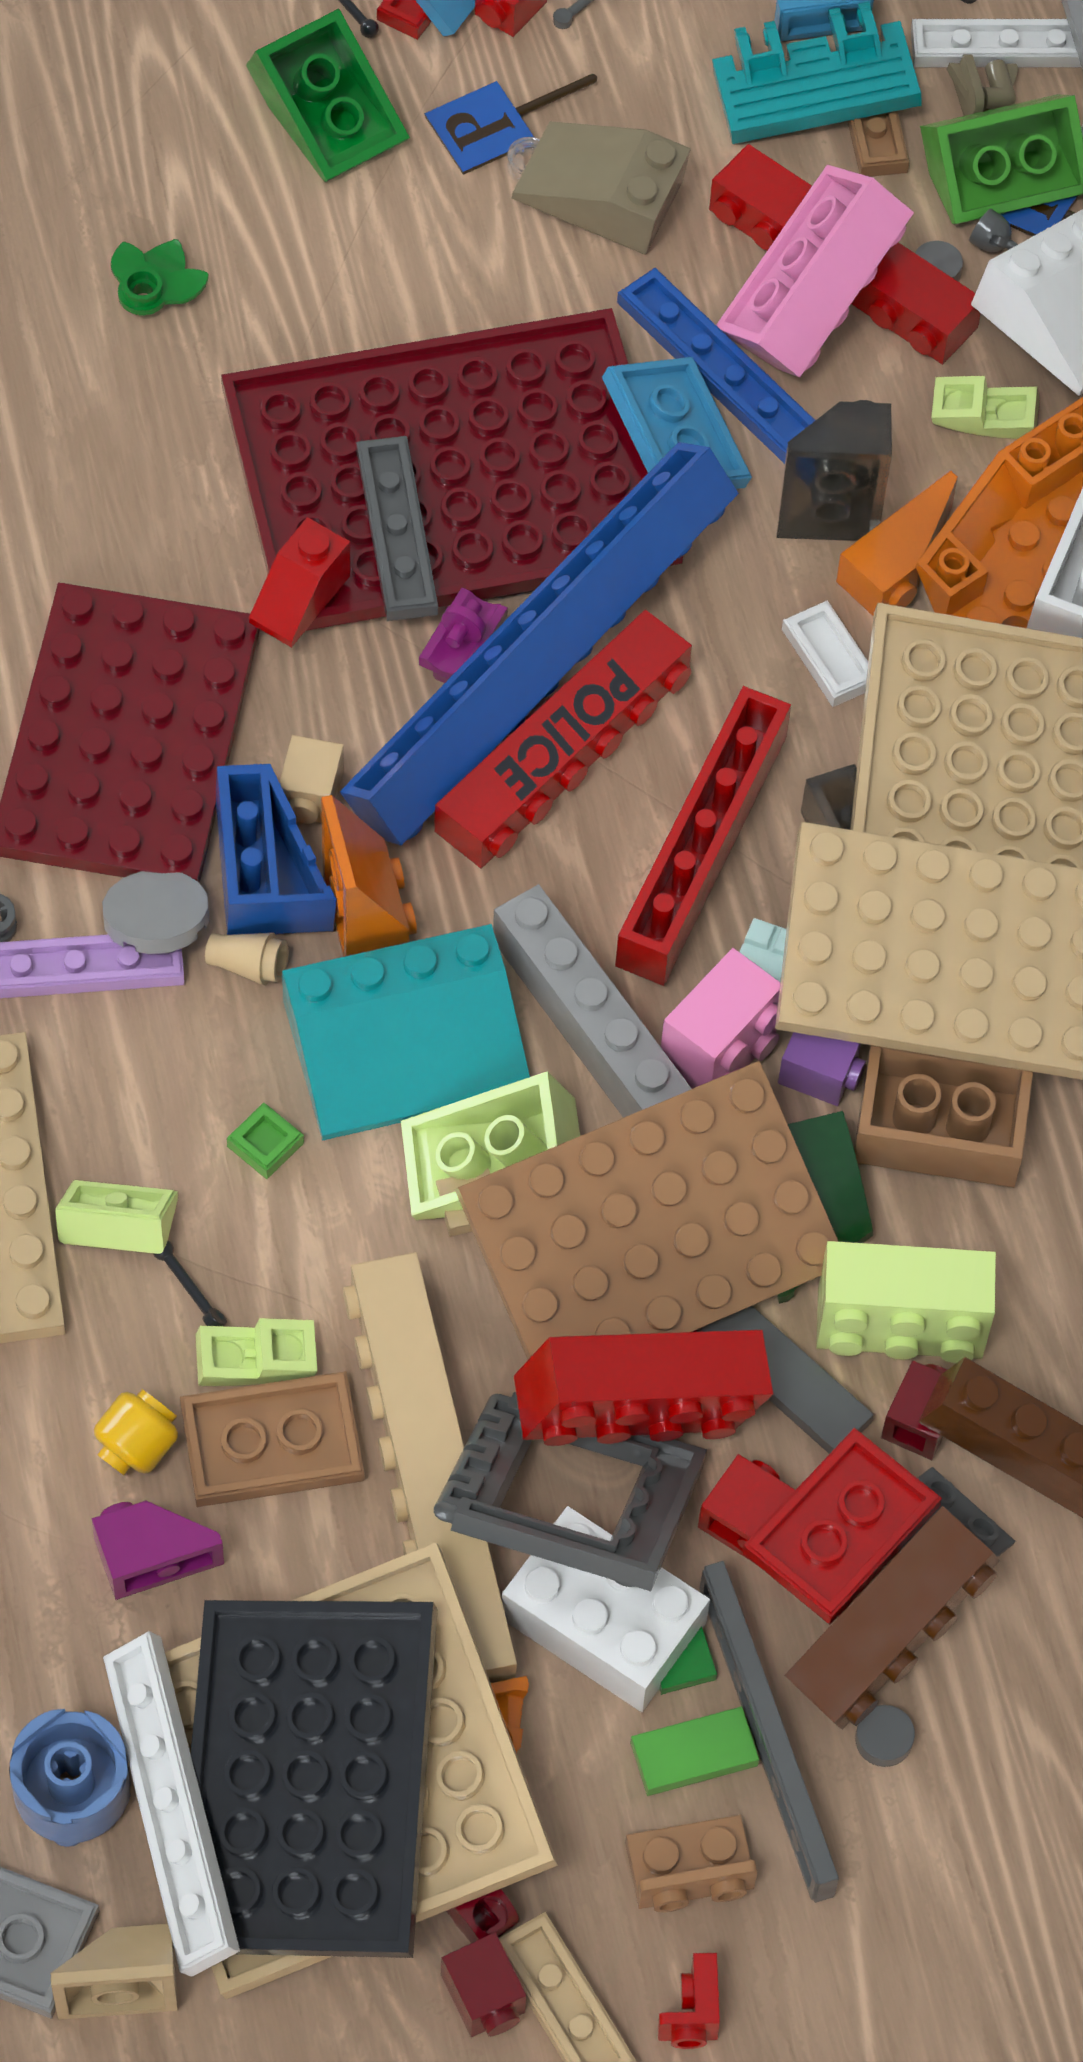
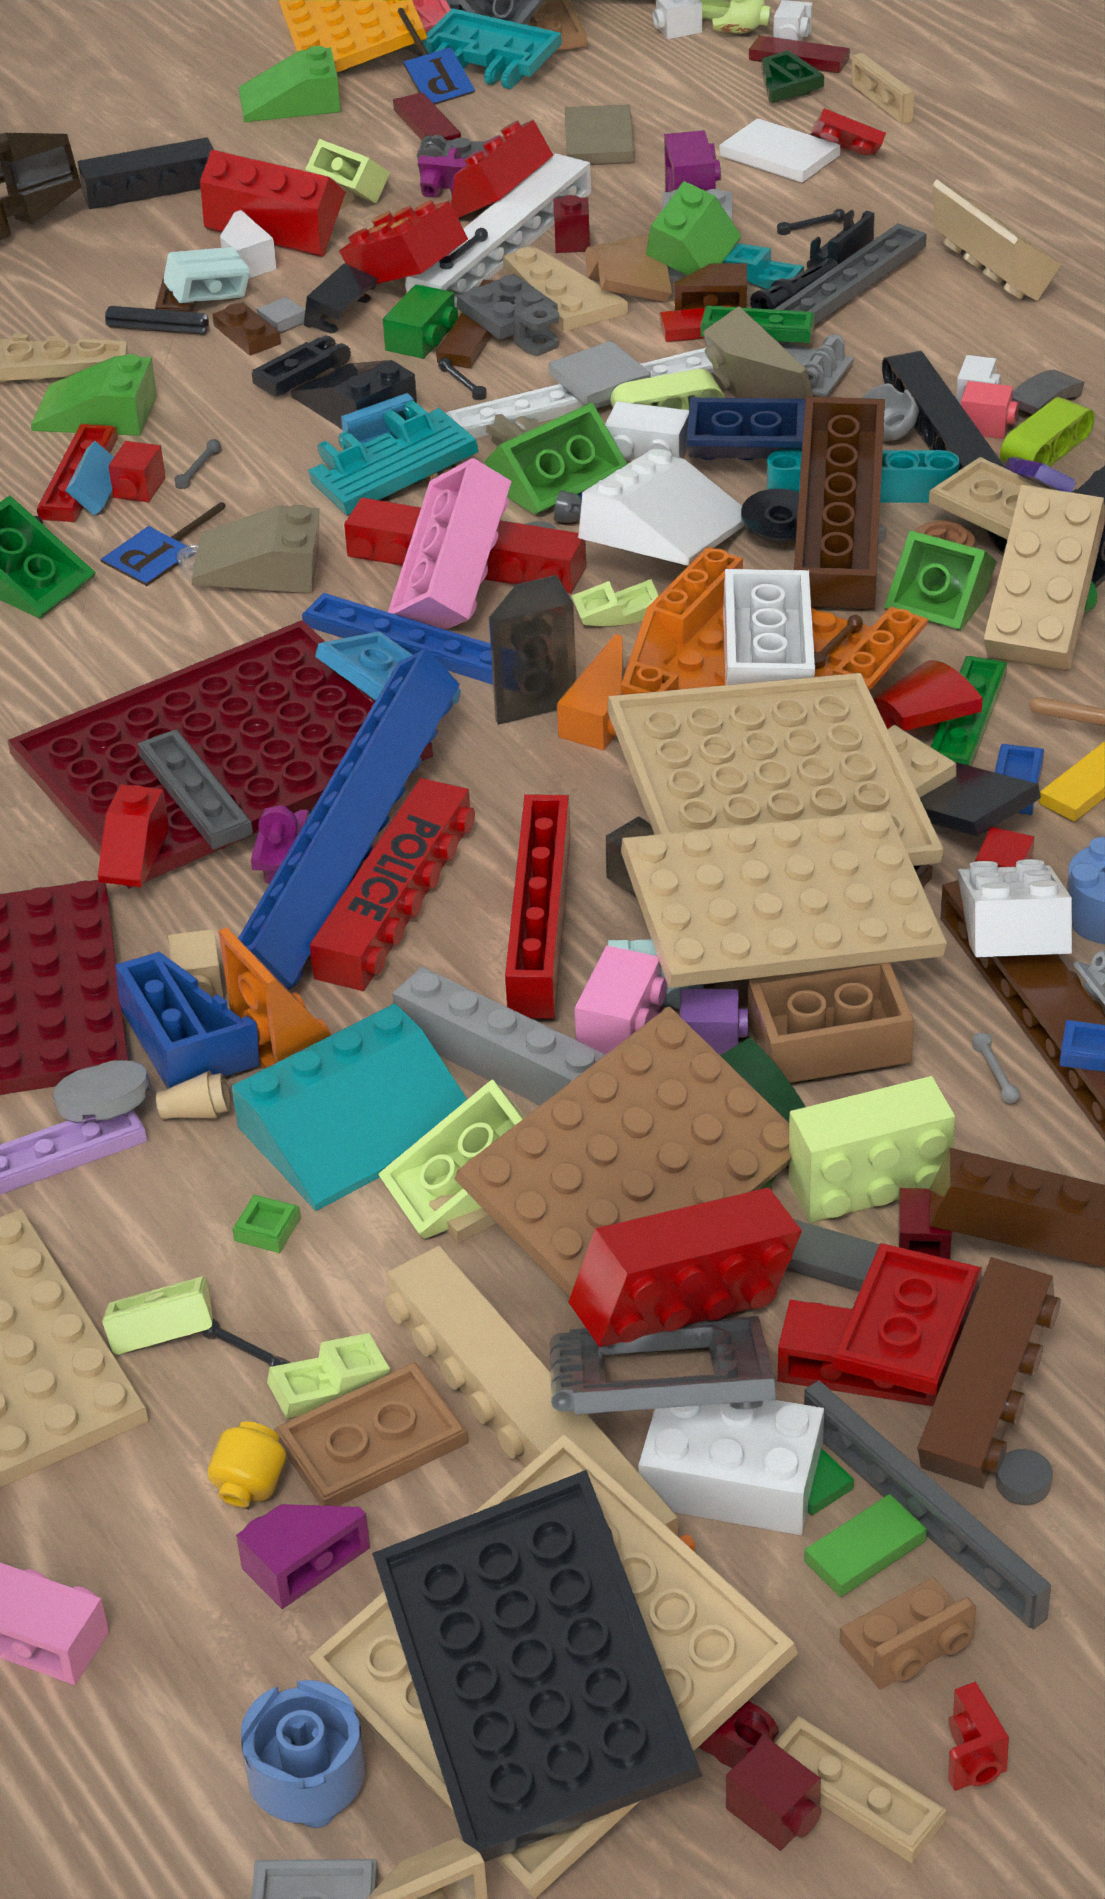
camera: 15 degrees left, 20 degrees down
white tile [103,1631,240,1977] -> none
white tile [782,600,868,707] -> none

